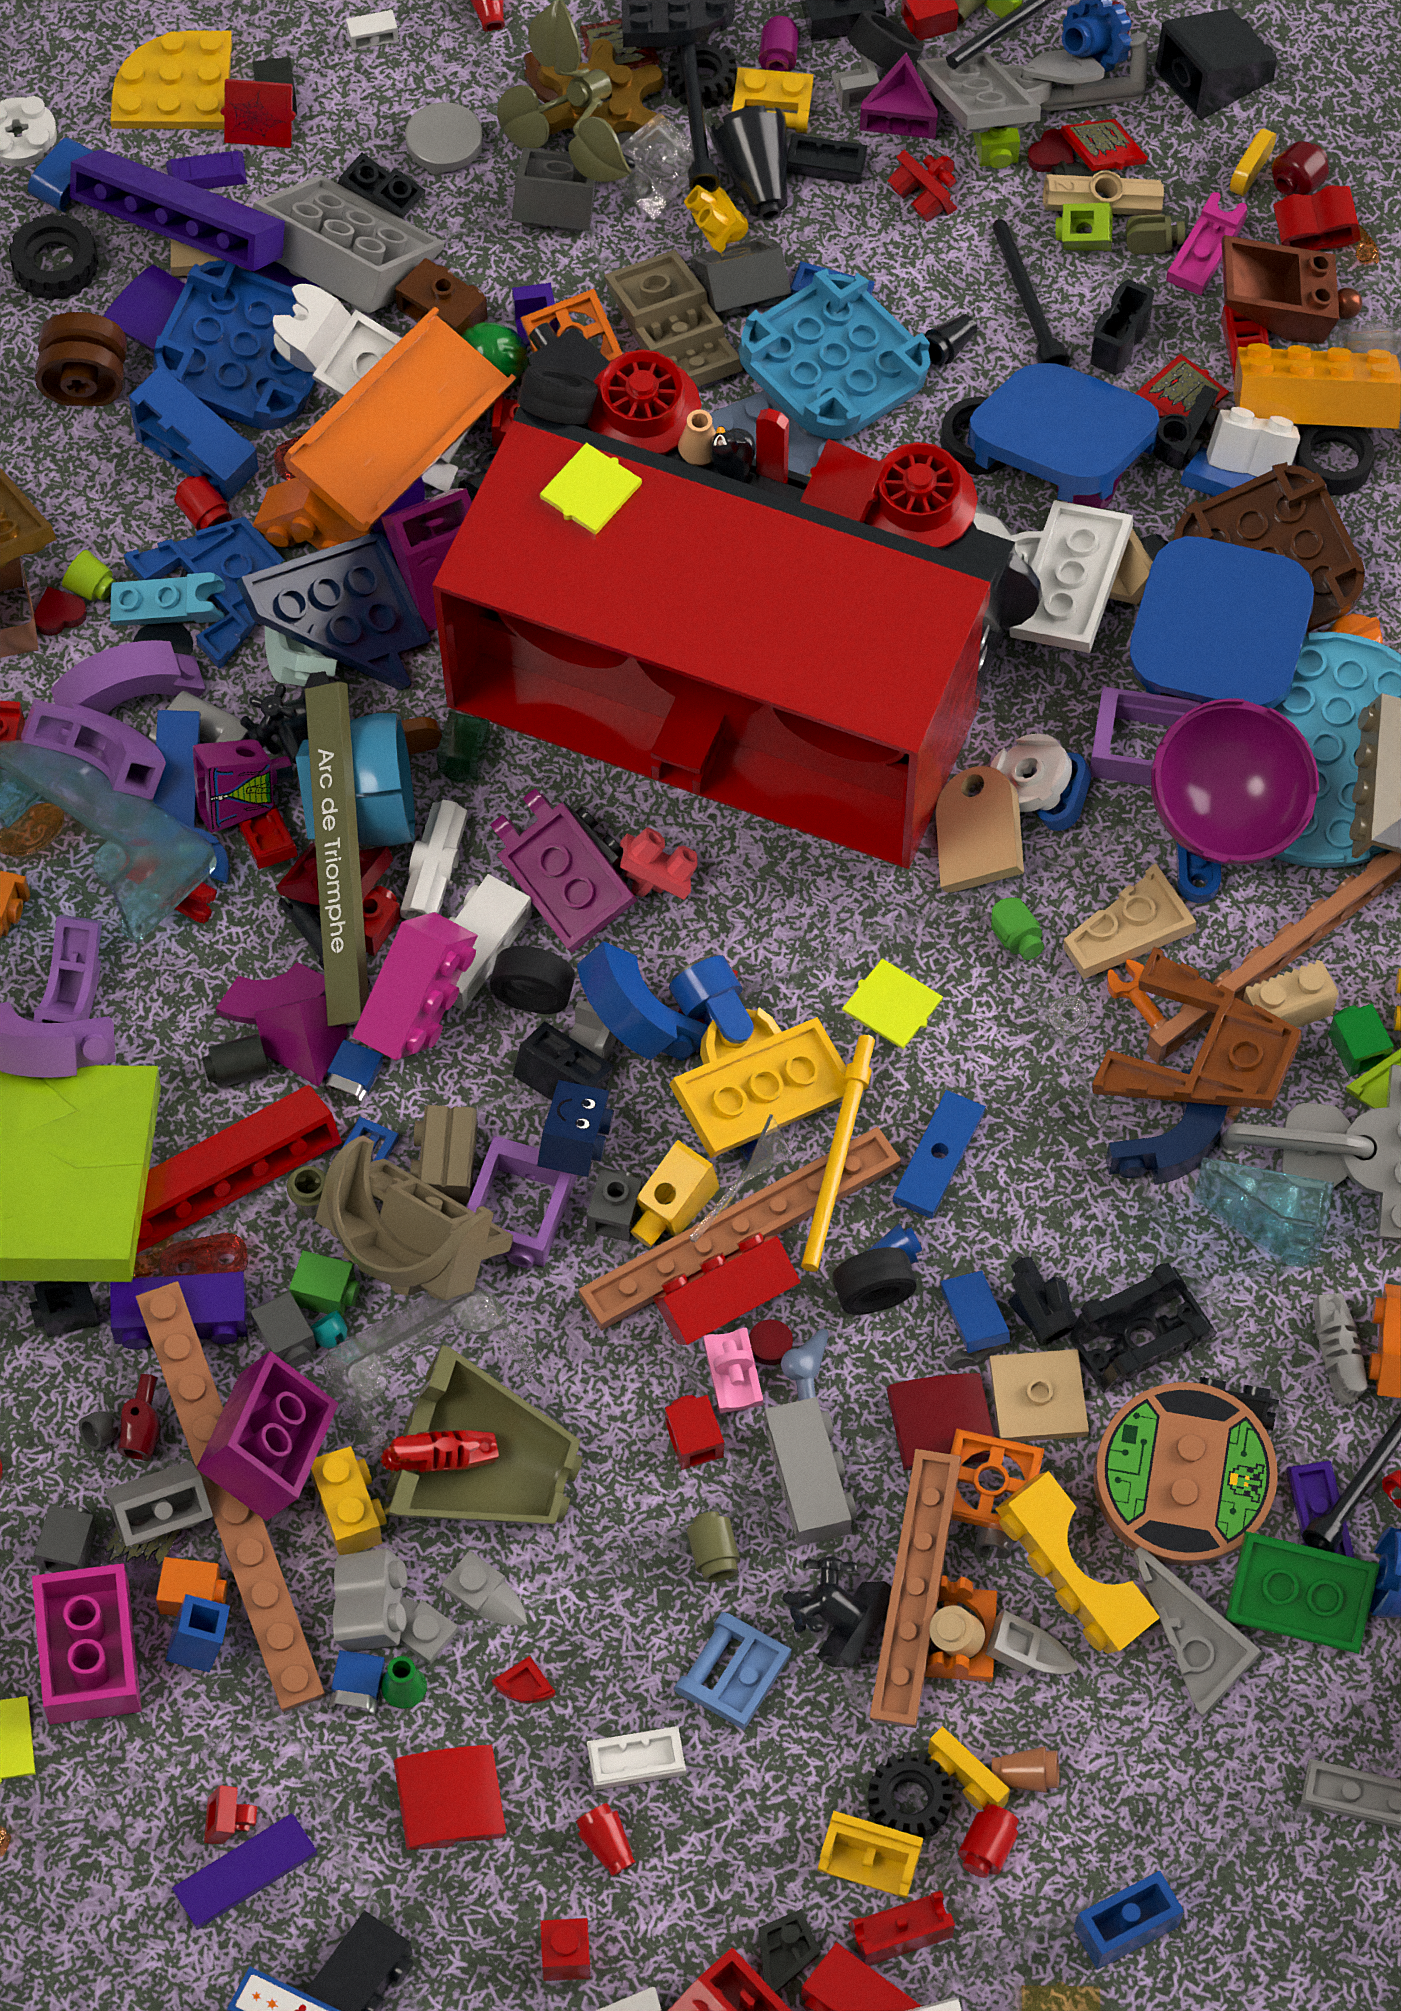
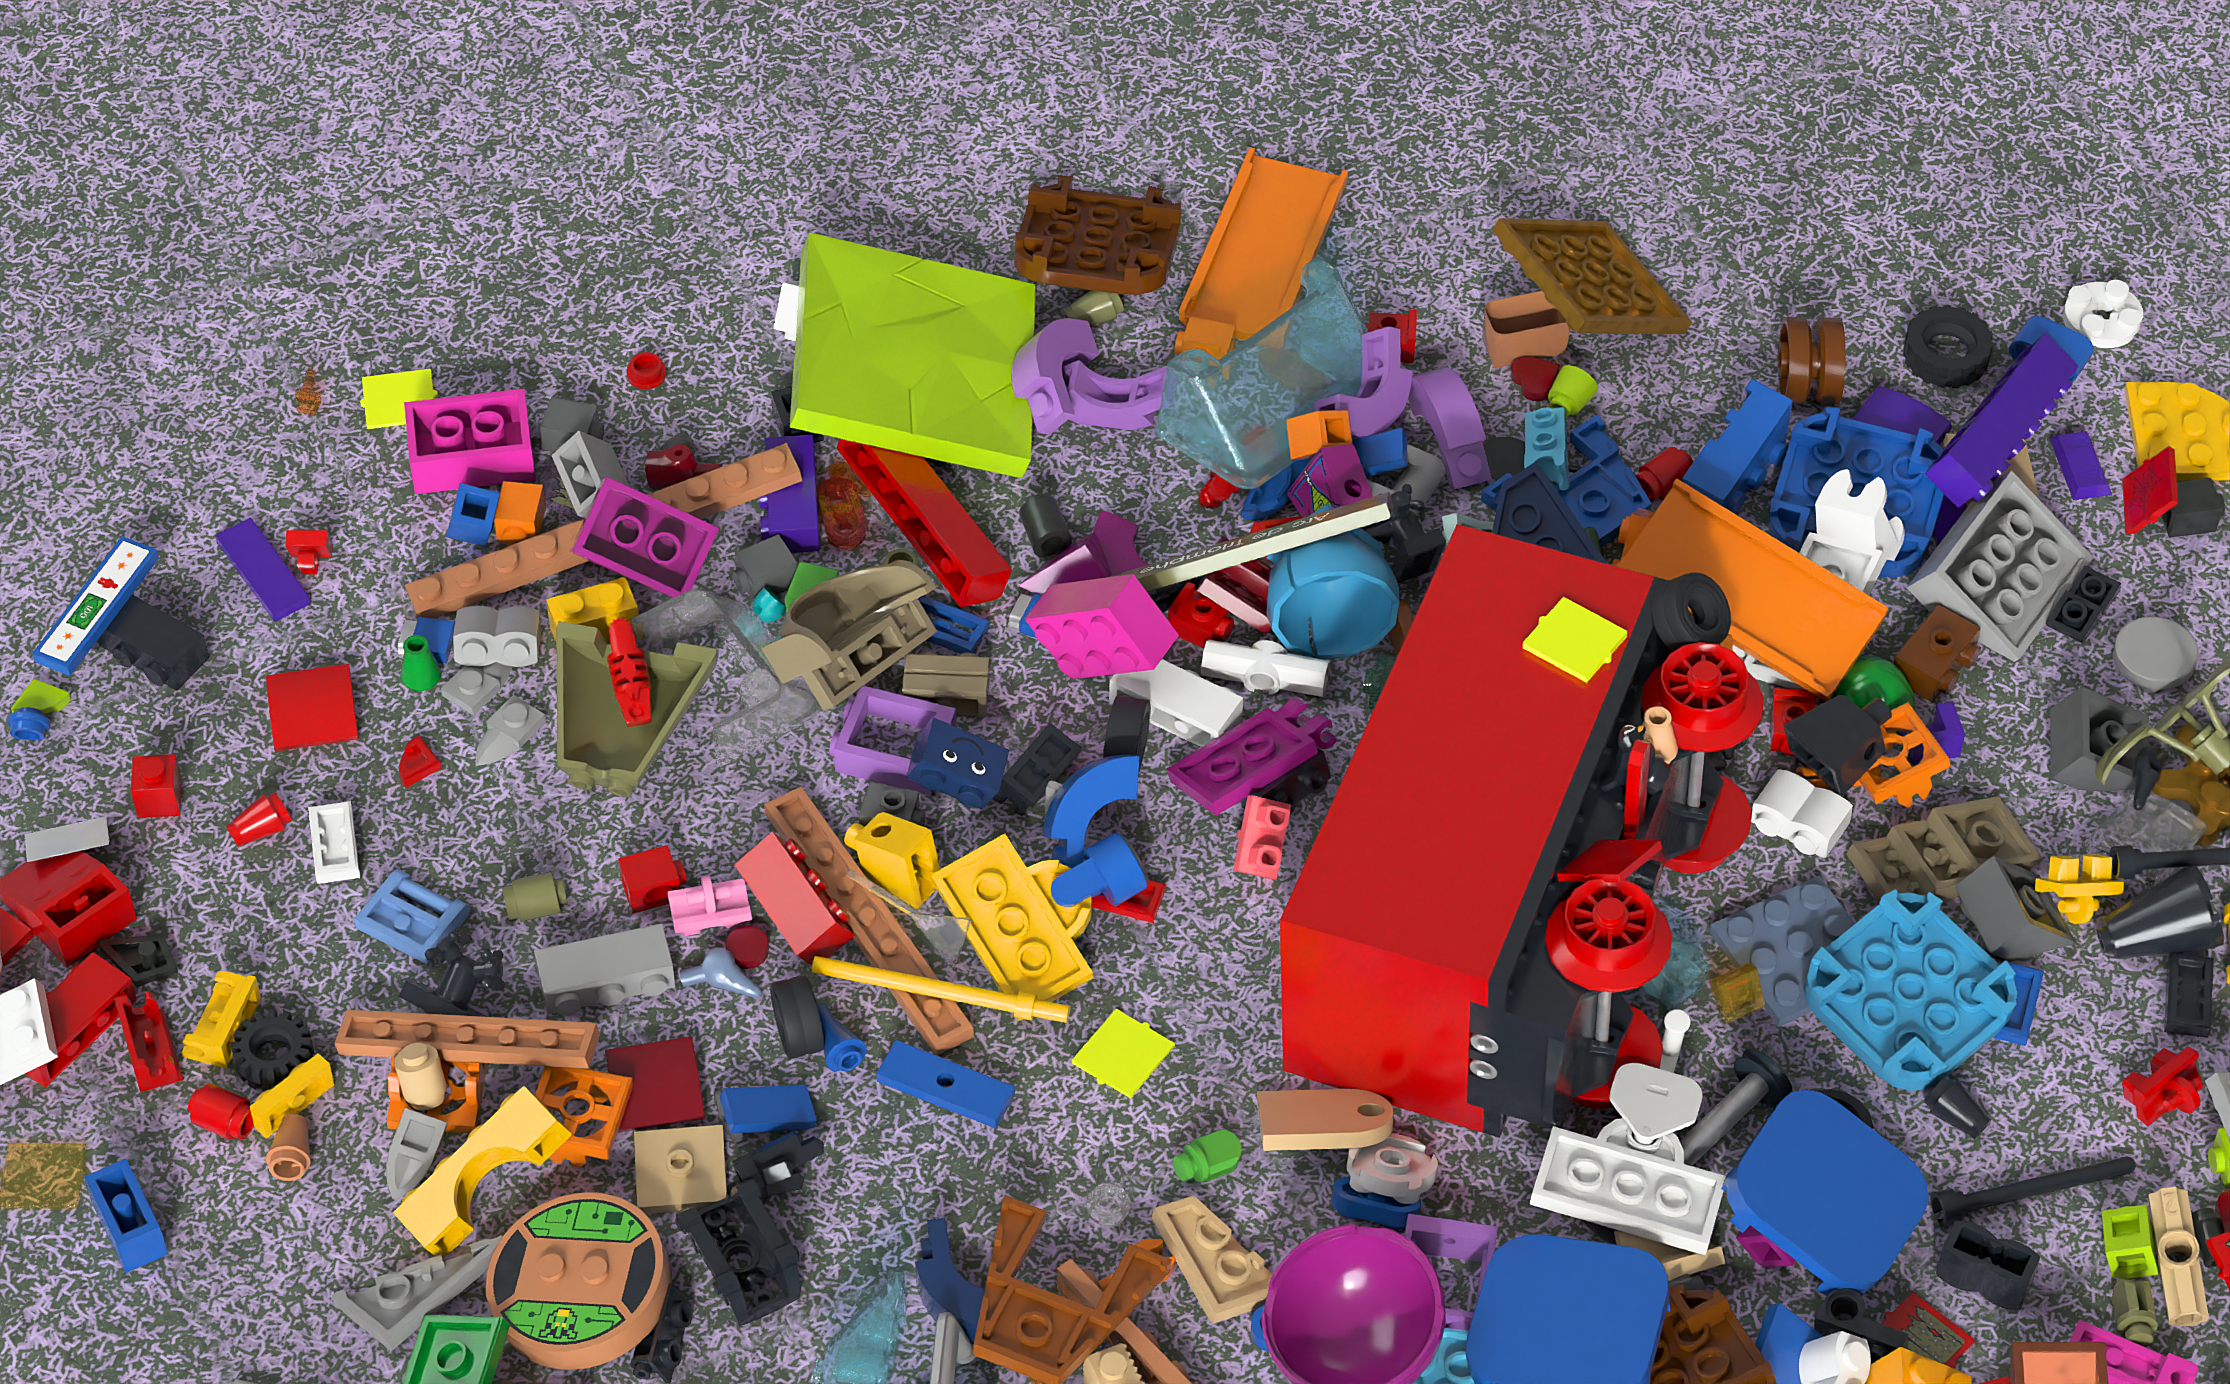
camera: 90 degrees right, 10 degrees down
none -> orange brick [1286,410,1352,460]

